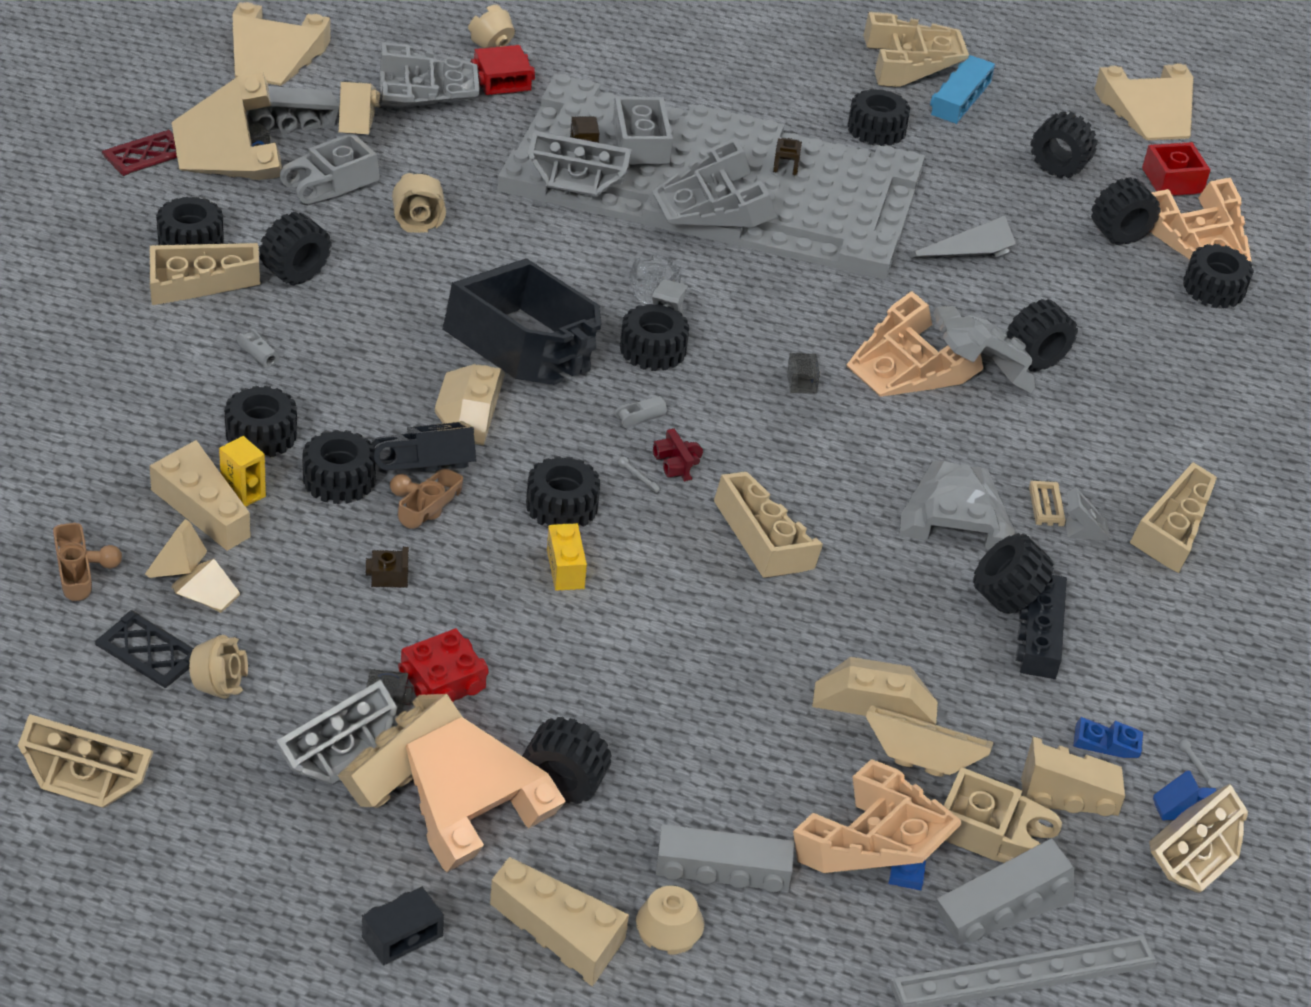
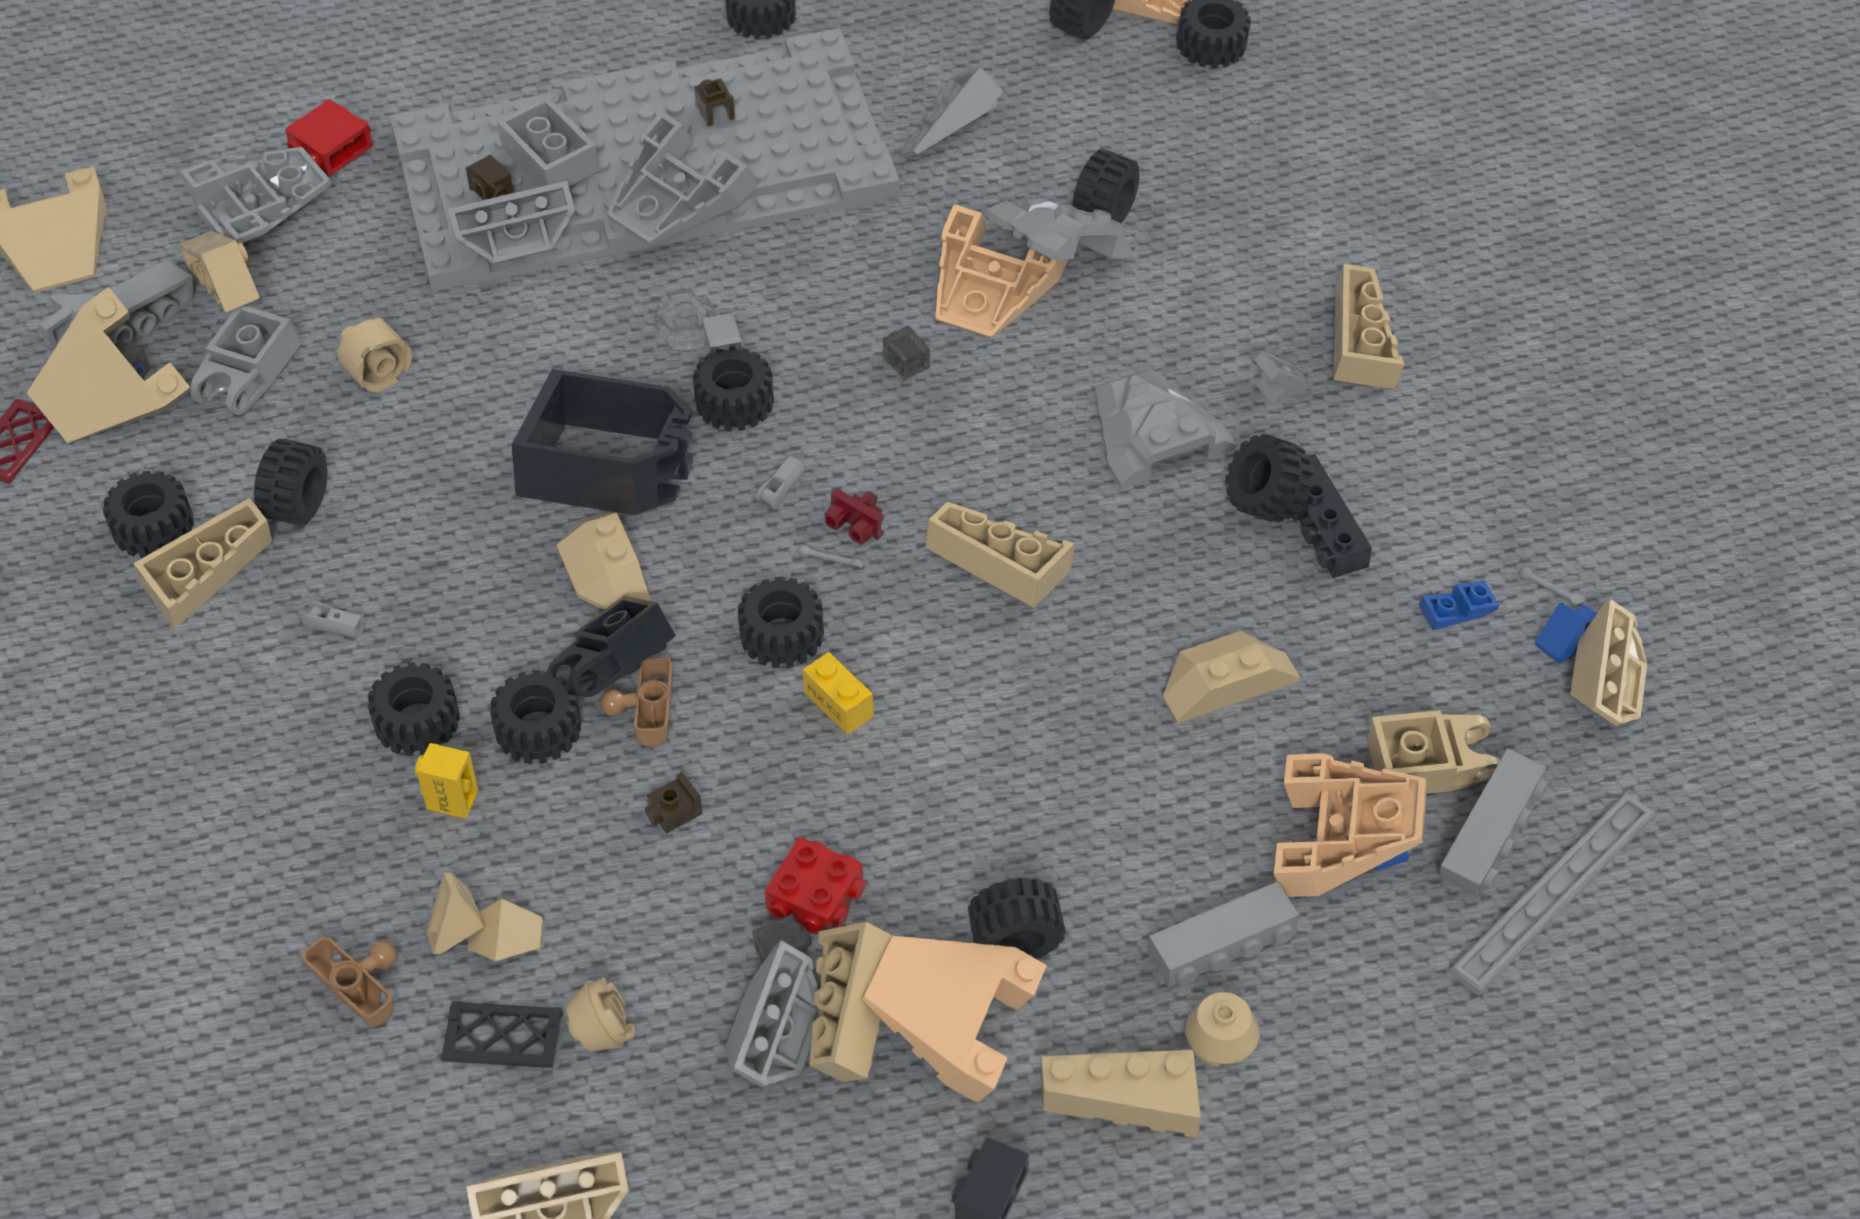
camera: 25 degrees left, 10 degrees up
tan wedge [150,440,250,551] -> none
tan cone [468,5,515,48] -> none
tan wedge [866,705,994,777] -> none
tan wedge [1021,736,1125,816] -> none
tan tile [1029,481,1066,526] -> none

